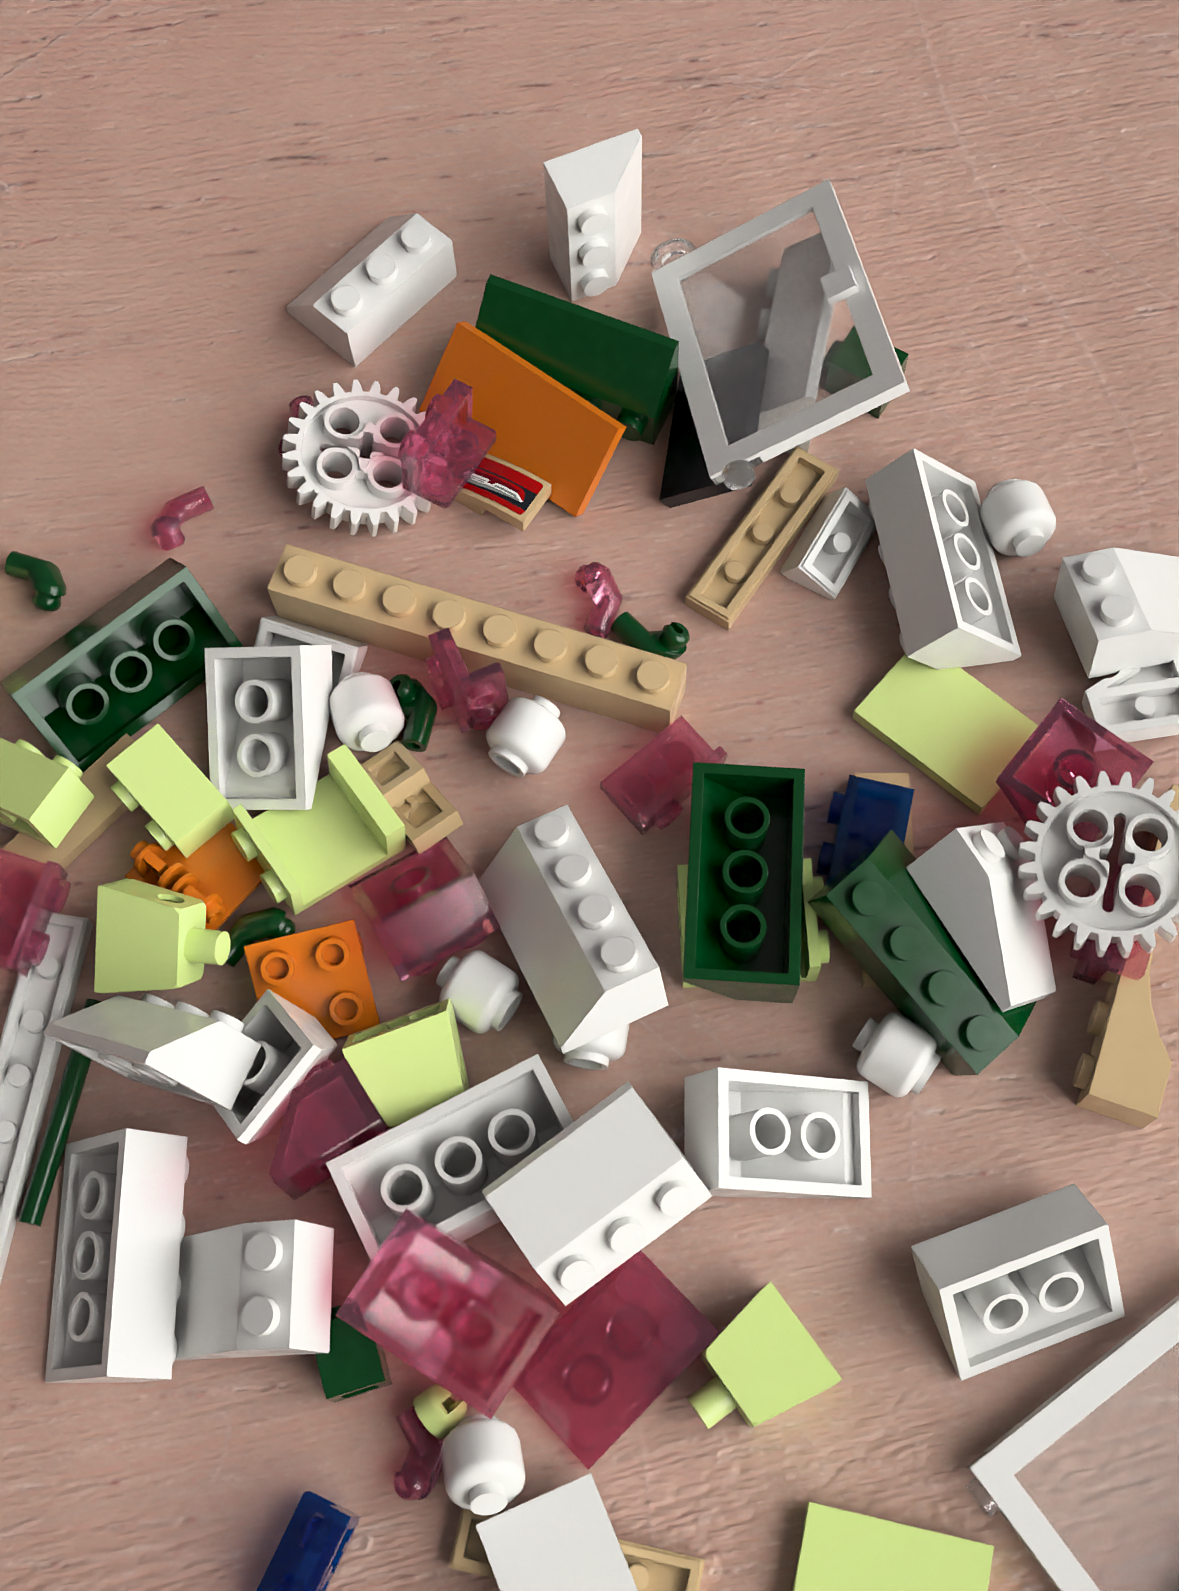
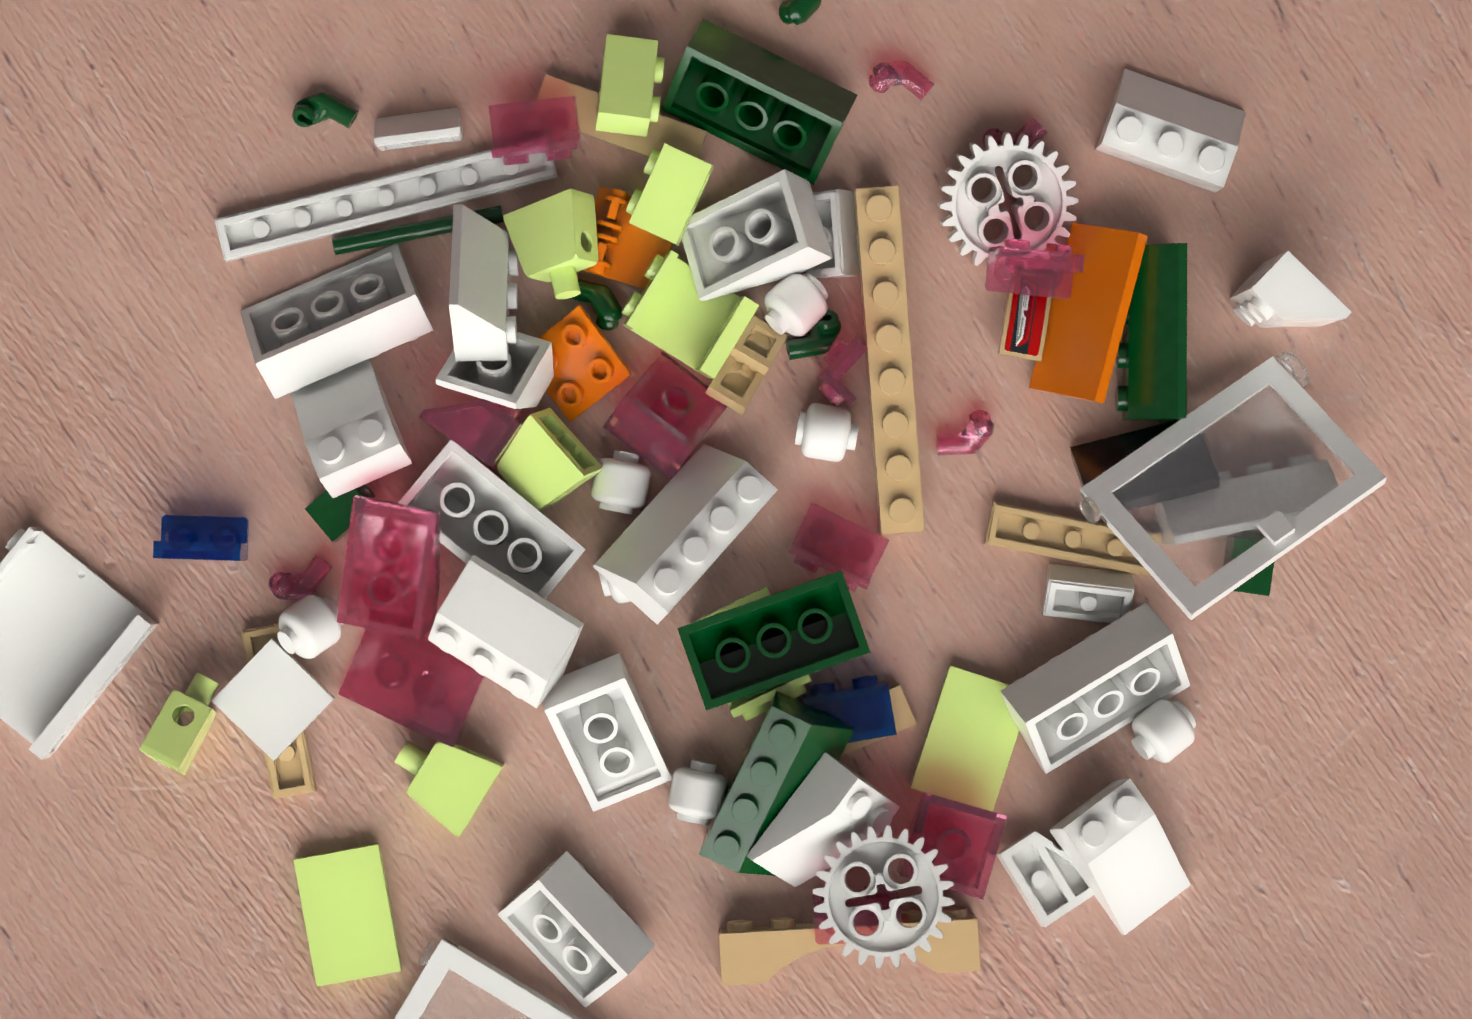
camera: 65 degrees right, 20 degrees up
yellowish green hinge [413,1382,467,1439] -> none
dark green arm [610,611,690,660] -> none

